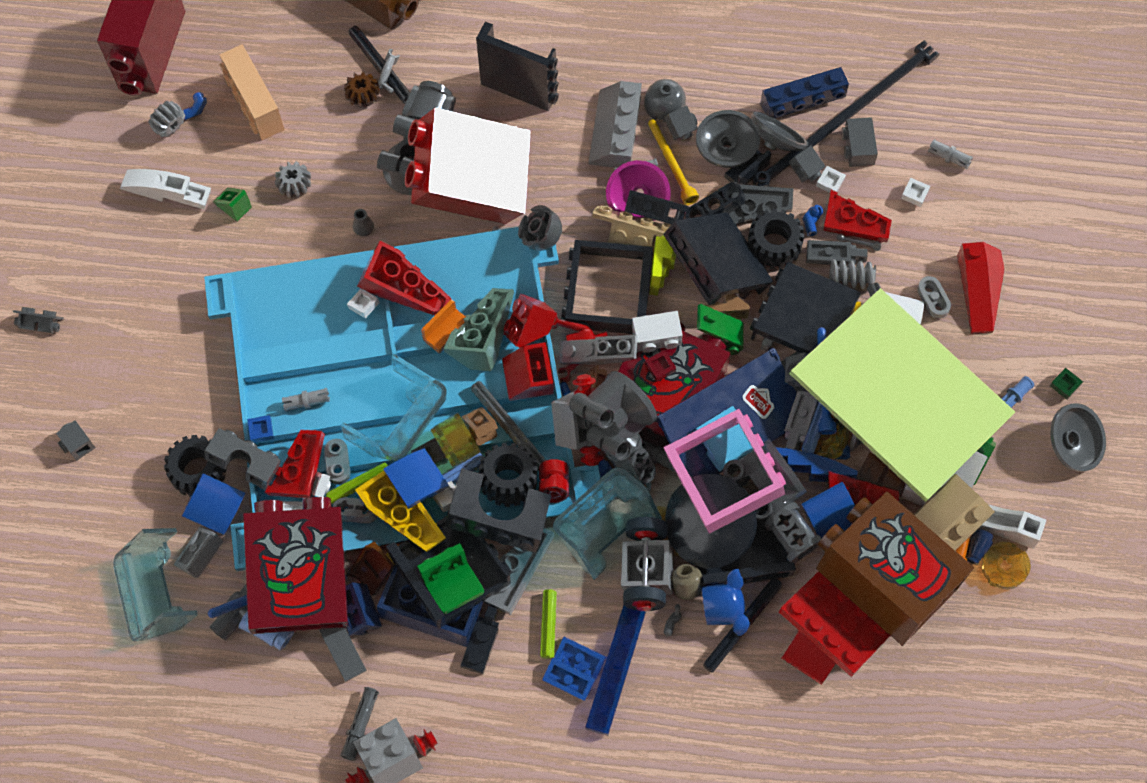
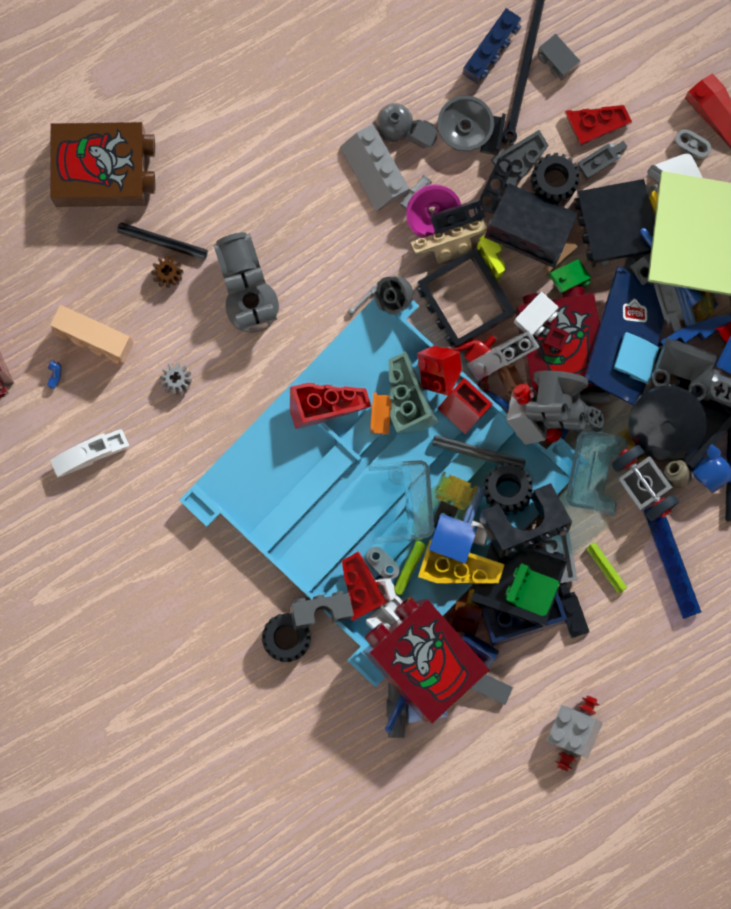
camera: 40 degrees left, 15 degrees up
dark grey hinge [13,307,64,334] -> none
dark grey brick [56,420,96,461] -> none
clear light blue windscreen [113,528,198,641] -> none
light grey gear [148,101,185,137] -> none
light grey slope [173,526,223,578] -> none
blue slope [181,474,245,535] -> none
green slope [213,187,252,222] -> none
blue plate [247,415,274,443] -> none
light grey pin [282,388,330,412] -> none
light grey beam [333,497,377,523] -> none
dark grey pin [340,687,379,761] -> none
white plate [347,289,379,318] -> none
dark grey cone [353,209,374,236] -> none
light grey piece [378,49,400,94] -> none
brick [405,108,530,224] -> none
medium nougat slope [462,407,498,446] -> none
black panel [476,21,559,111] -> none
red wheel [539,459,569,503] -> none
blue slope [542,636,607,701] -> none
yellow piece [648,119,700,206] -> none
bright pink window [664,409,786,534] -> none
dark grey piece [664,604,682,636] -> none
dark grey dish [751,111,809,151] -> none
dark grey brick [788,146,826,183] -> none
blue arm [803,205,823,237] -> none
white plate [816,166,846,193] -> none
light grey piece [829,259,876,289] -> none
flat silver hinge [837,233,882,251] -> none
white plate [901,178,930,207] -> none
light grey pin [928,139,973,169] -> none

